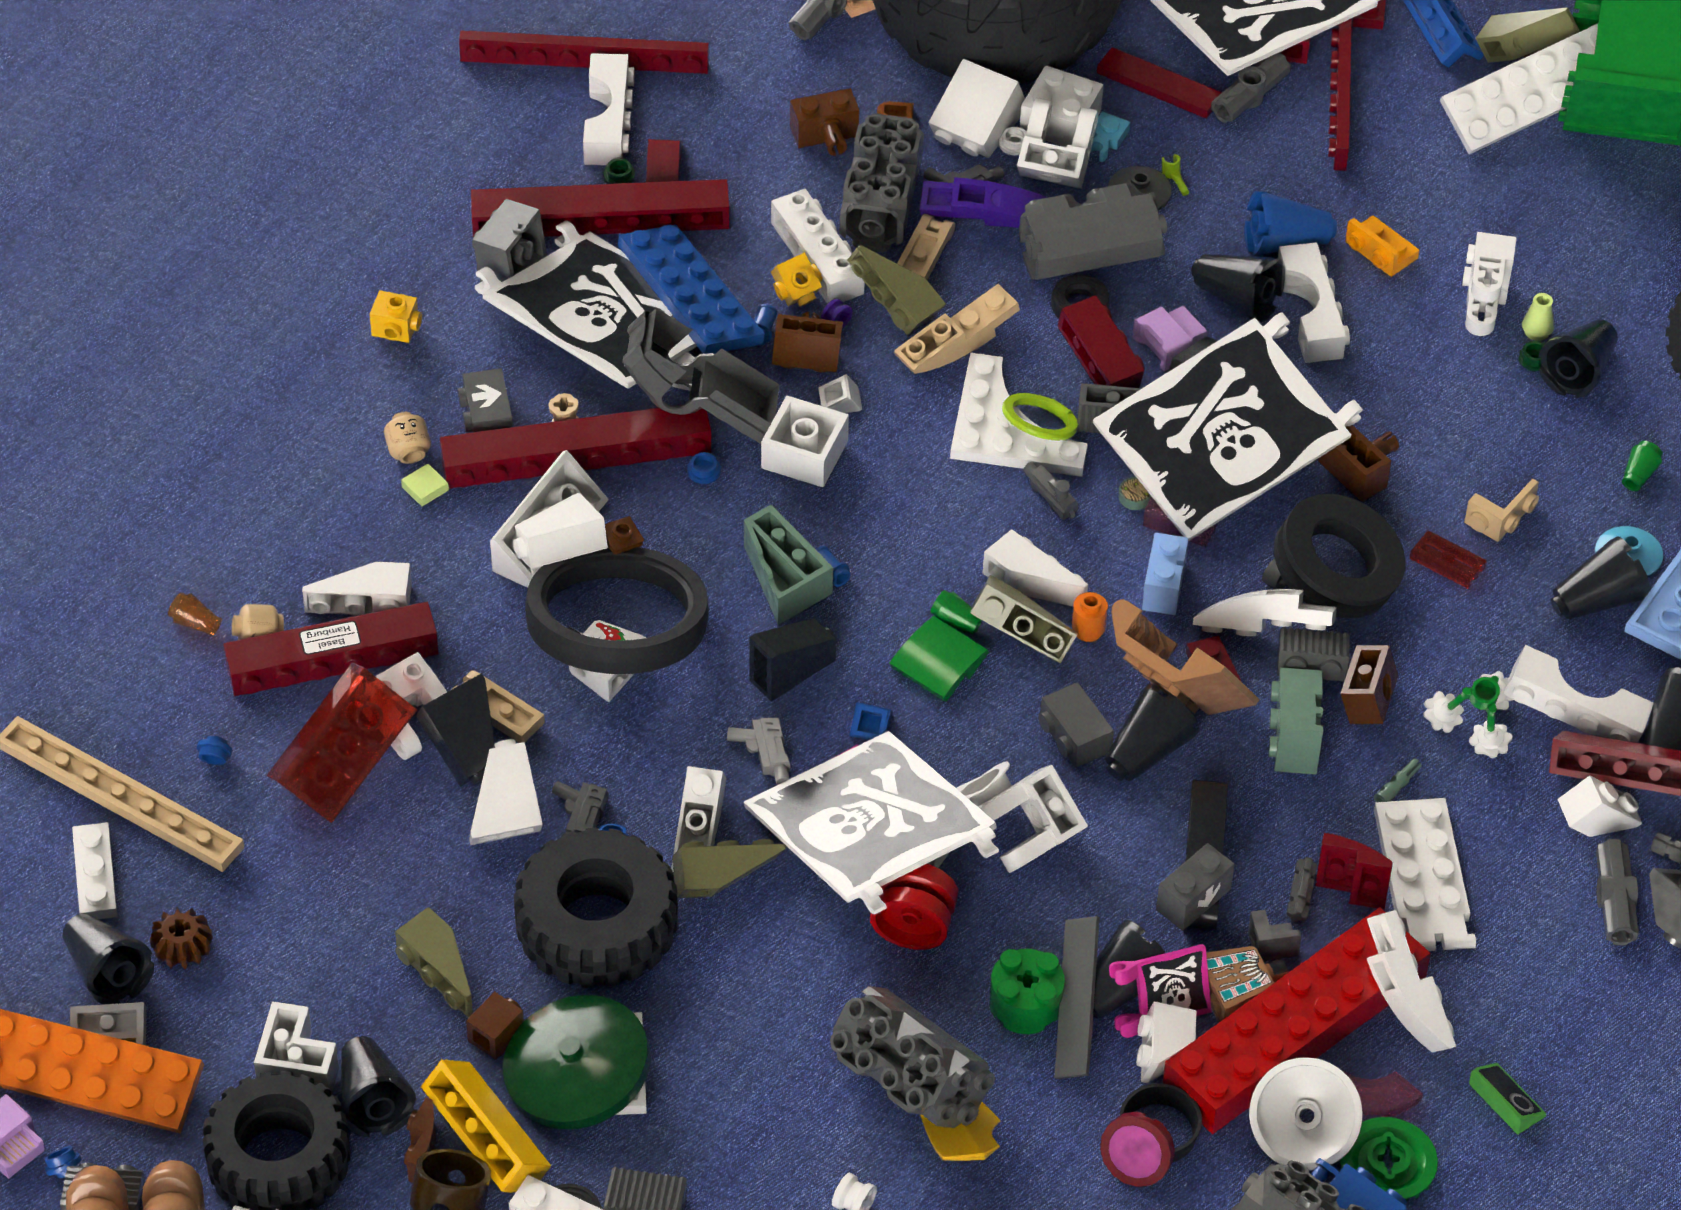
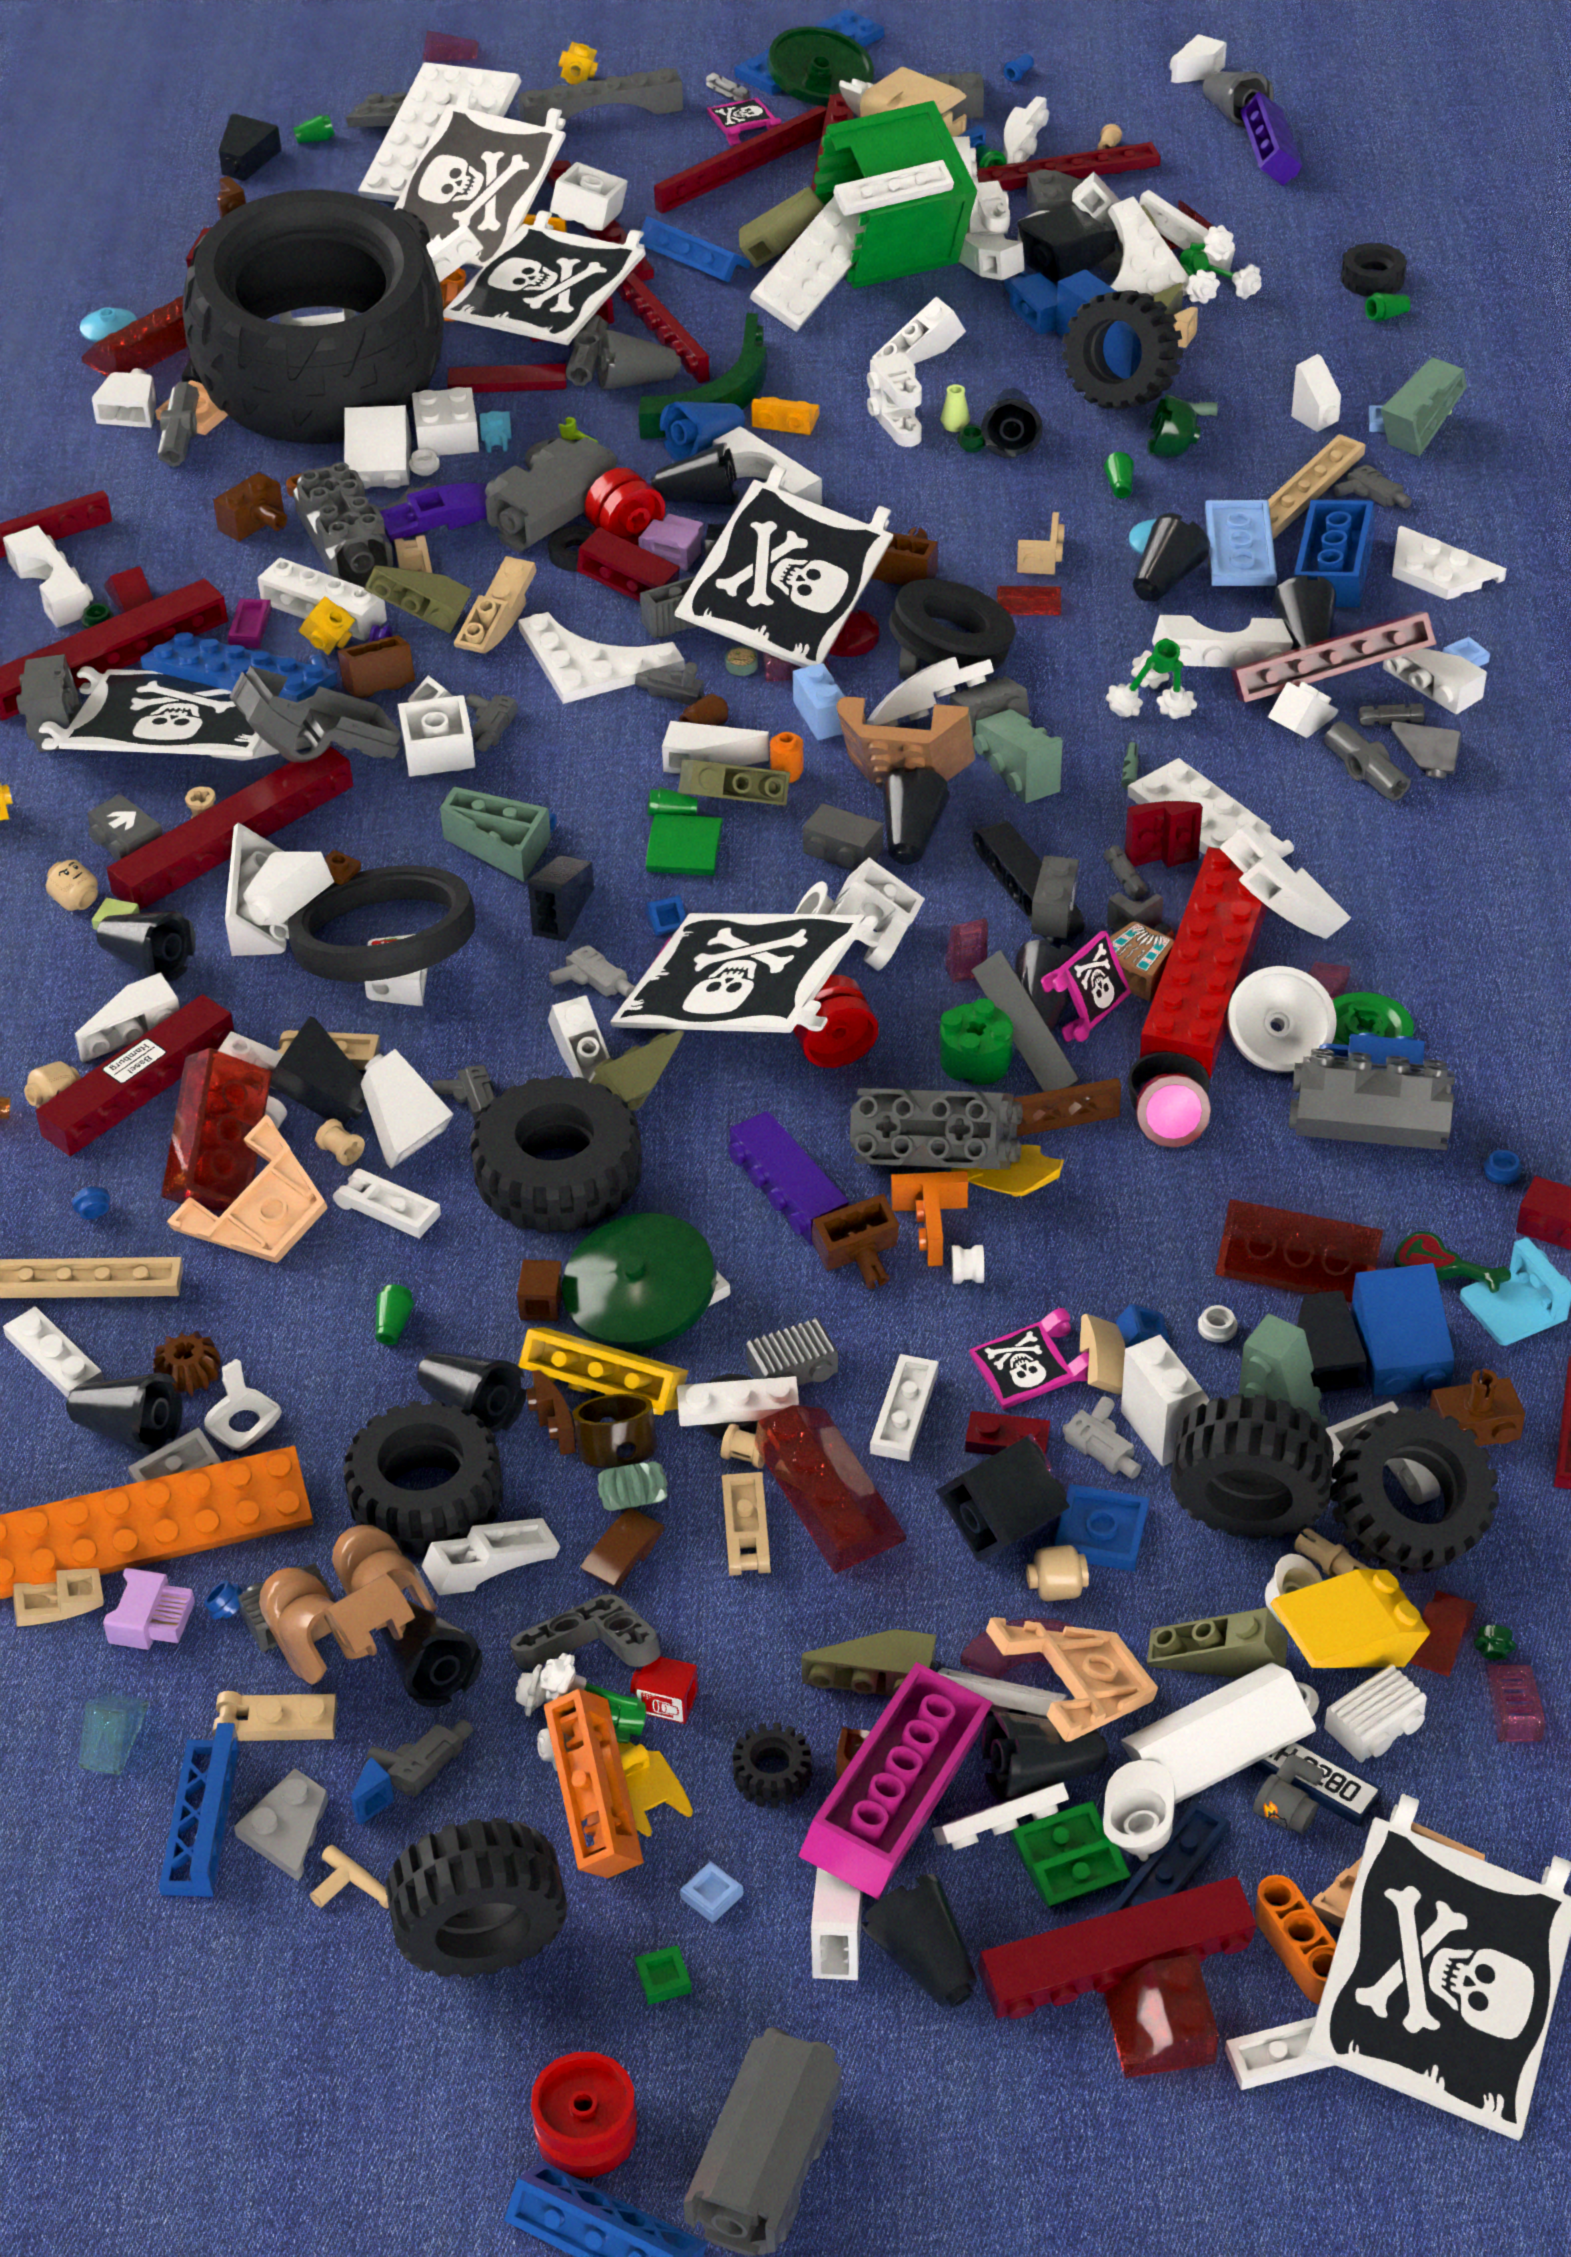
camera: 30 degrees left, 5 degrees down
white brick [254,1001,339,1094] -> none
olive slope [395,907,473,1018] -> none
blue plate [687,452,721,484] -> none
lime piece [1002,393,1078,441] -> none
white brick [1017,97,1099,189] -> none
white slope [1136,1001,1196,1084] -> none
reddish brown brick [1340,645,1399,724] -> none
slope [1469,1063,1546,1135] -> none
none -> black cone [96,911,196,982]
none -> light nougat wing [167,1115,328,1263]
none -> white piece [204,1359,282,1451]
none -> magenta tile [227,599,272,648]
none -> tan bush [315,1119,365,1166]
none -> white plate [333,1169,441,1239]
none -> green cone [375,1284,415,1345]
none -> dark grey piece [466,693,518,752]
none -> red wheel [585,468,665,546]
none -> dark grey cone [597,330,681,390]
none -> dark green arch [638,313,767,439]
none -> reddish brown brick [679,693,729,726]
none -> dark purple brick [728,1110,849,1246]
none -> reddish brown brick [811,1193,899,1289]
none -> dark red tile [829,610,879,657]
none -> white plate [833,160,954,216]
none -> white slope [872,297,966,364]
none -> orange bracket [891,1171,968,1266]
none -> clear pink slope [945,918,988,983]
none -> reddish brown fence [1013,1078,1121,1137]

